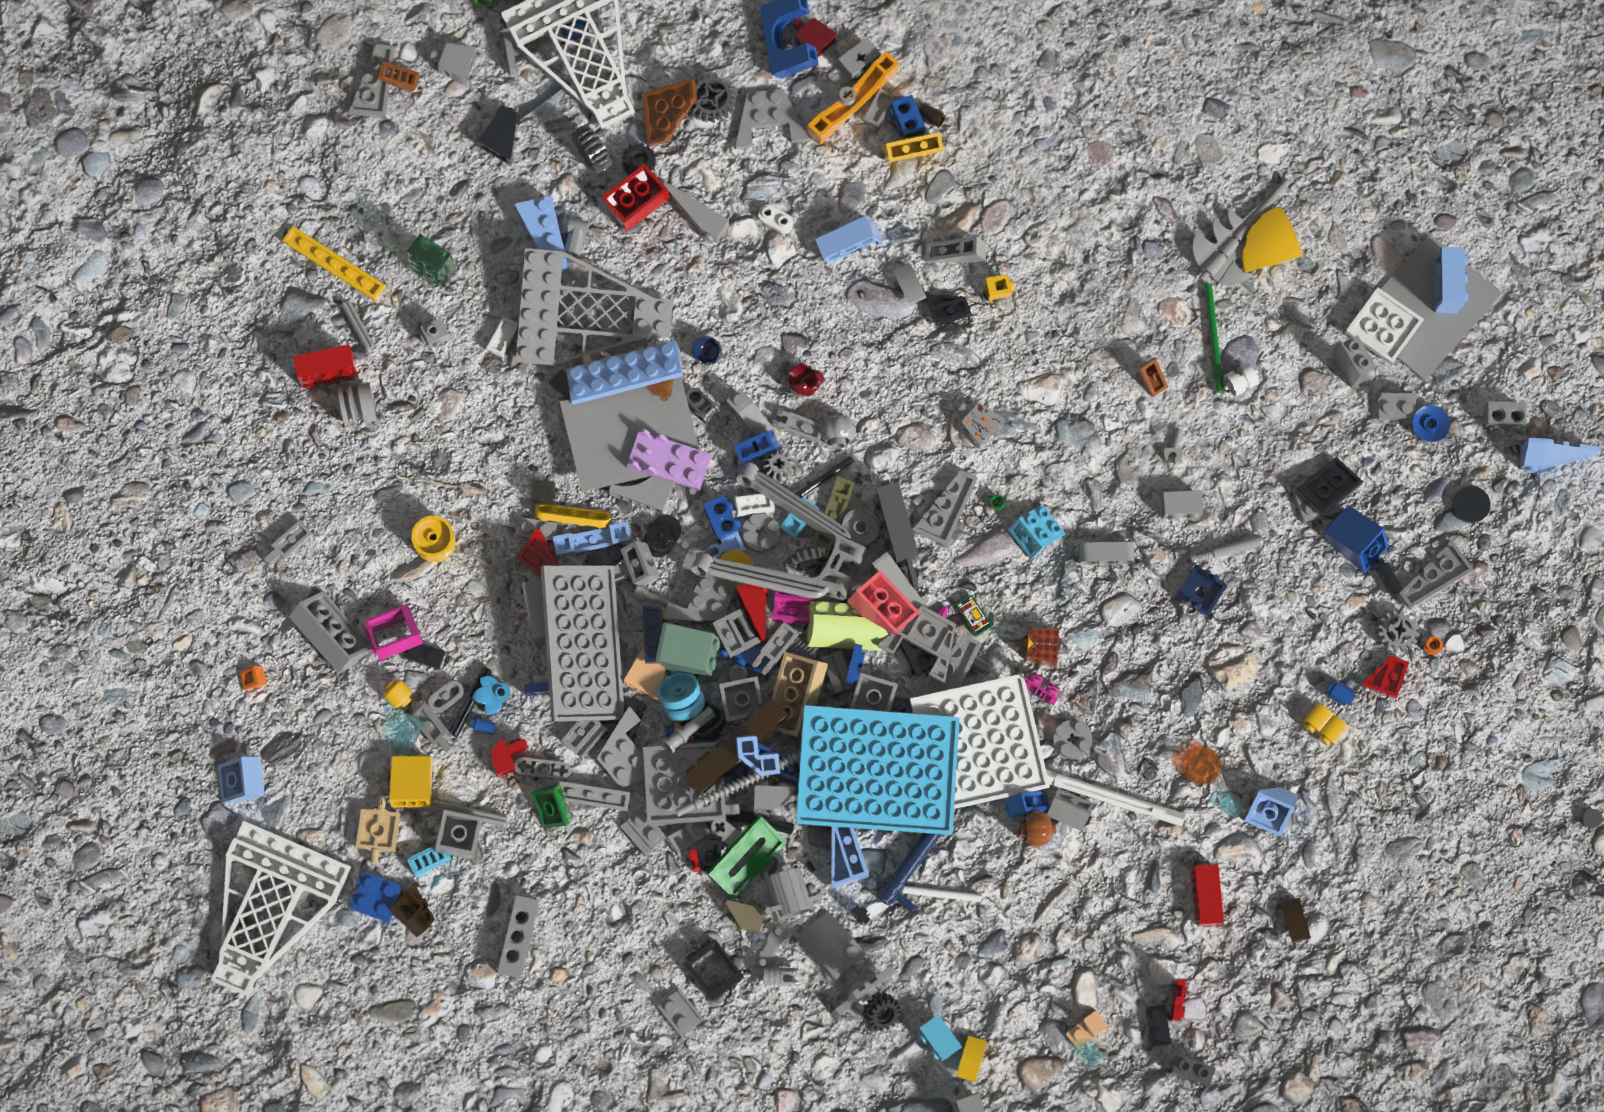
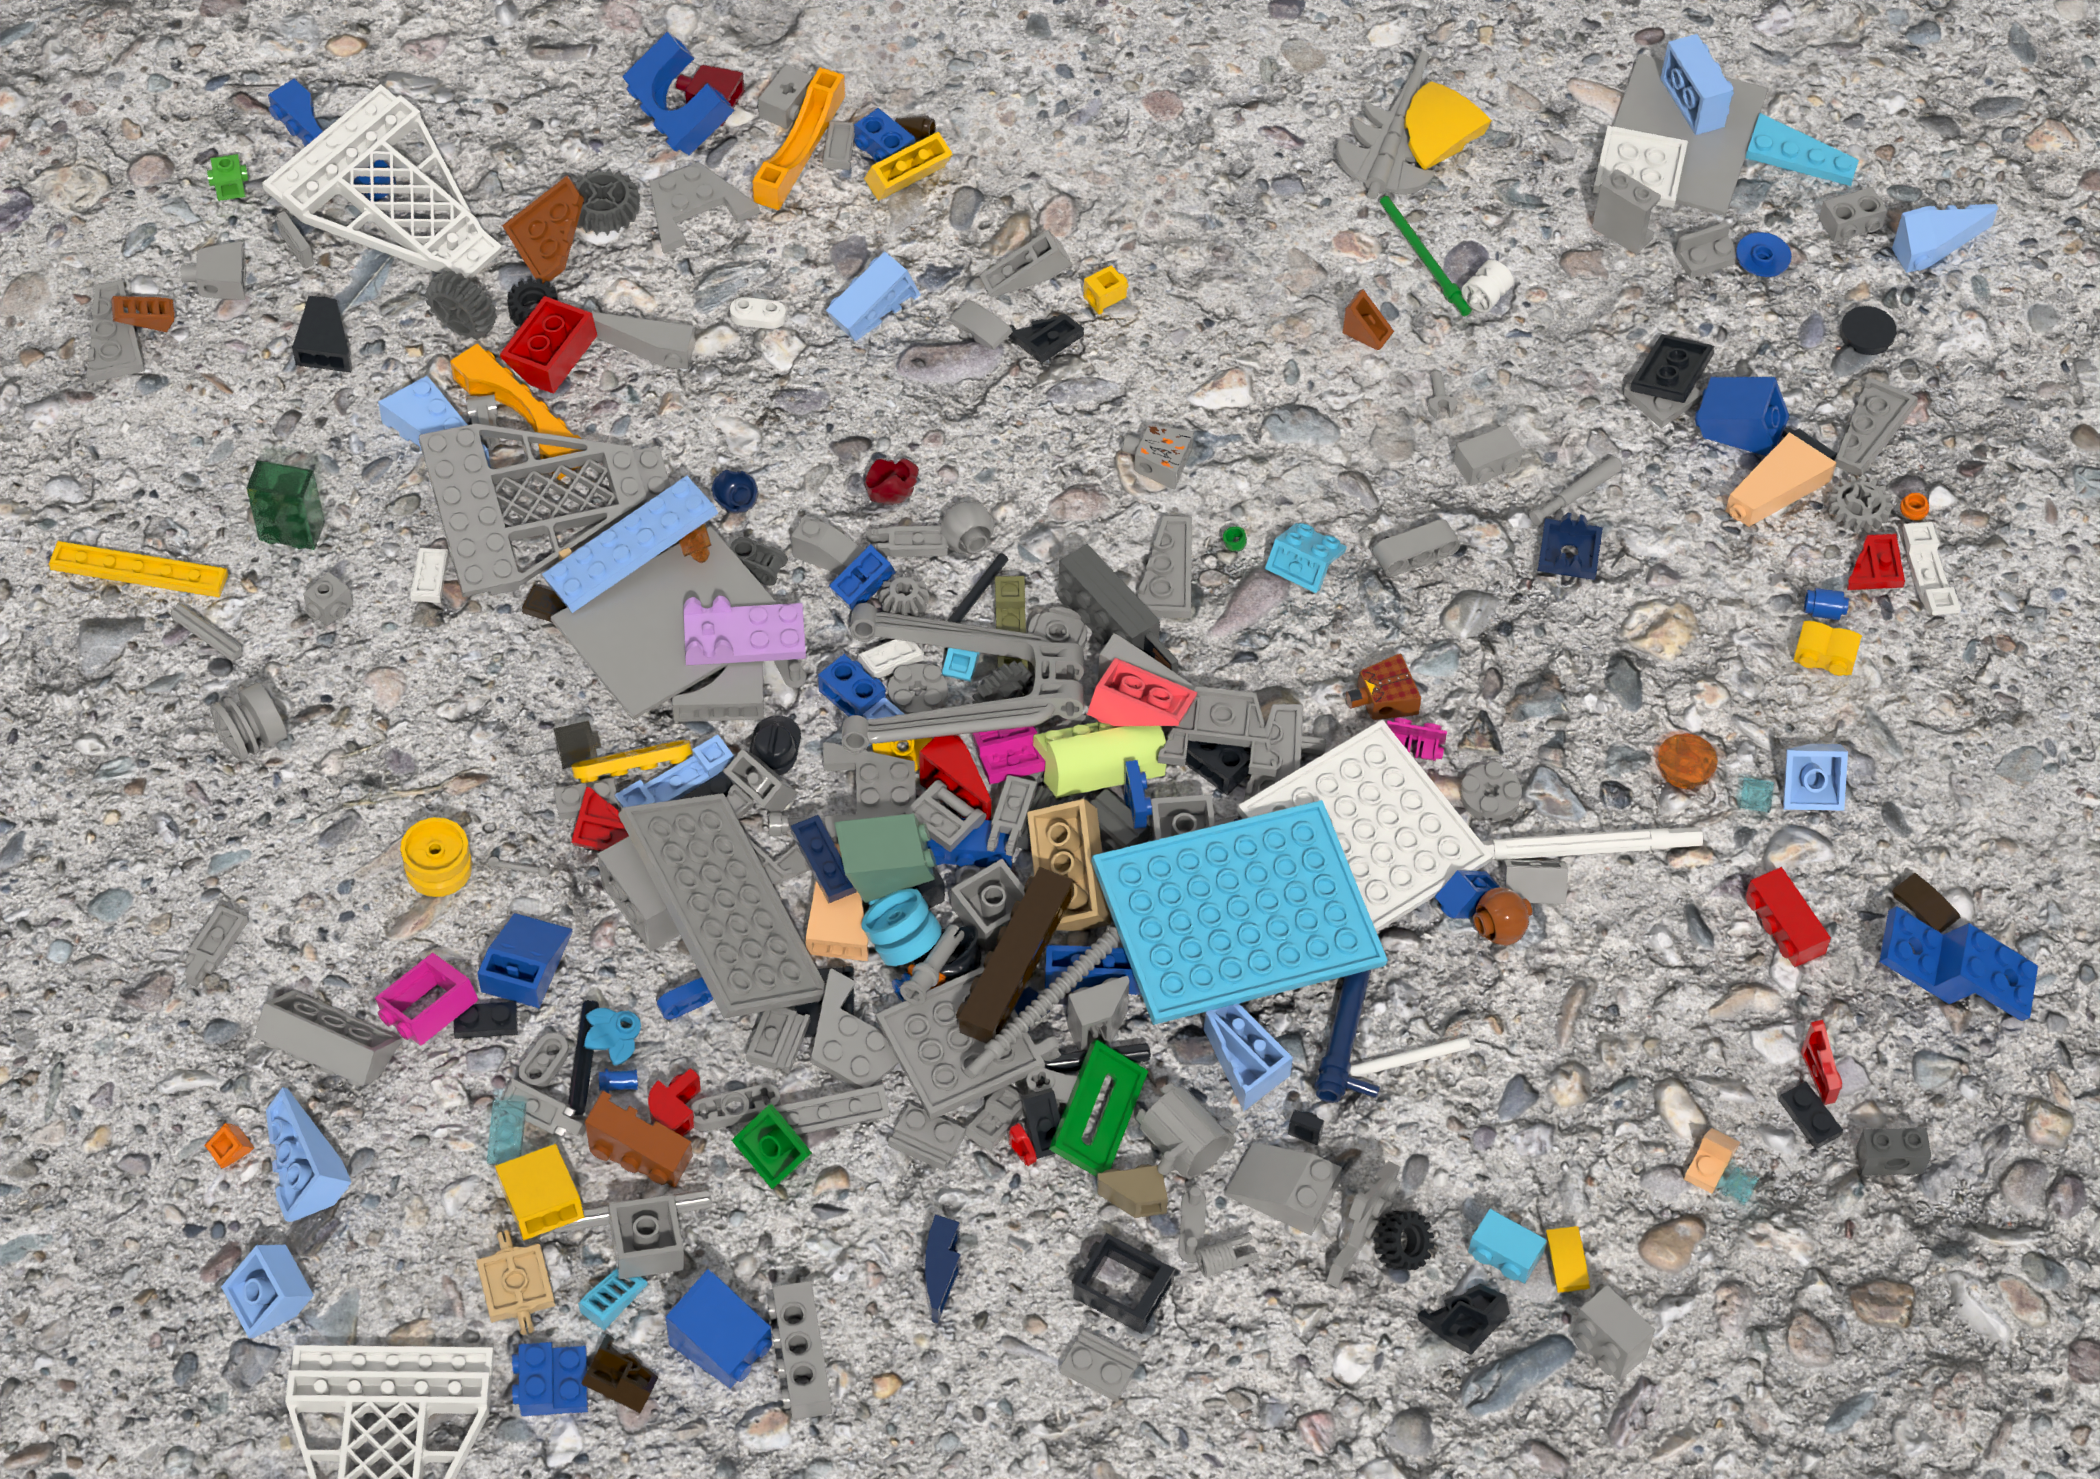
camera: 20 degrees left, 20 degrees down
red brick [293,344,358,389] -> none
yellow head [383,679,412,708] -> none
light blue brick [736,735,780,775] -> none
light grey bush [839,87,856,106] -> none
tile [955,595,993,637] -> none
none -> light blue wedge [266,1087,352,1222]
none -> light orange arch [450,344,584,480]
none -> blue slope [477,913,573,1009]
none -> dark orange wedge [585,1091,693,1187]
none -> blue slope [665,1269,773,1389]
none -> dark blue slope [925,1214,961,1324]
none -> black slope [1417,1284,1510,1355]
none -> light nougat slope [1725,432,1837,527]
none -> medium azure wing [1746,113,1859,186]
none -> blue bracket [1879,906,2038,1021]
none -> white slope [1903,522,1961,615]

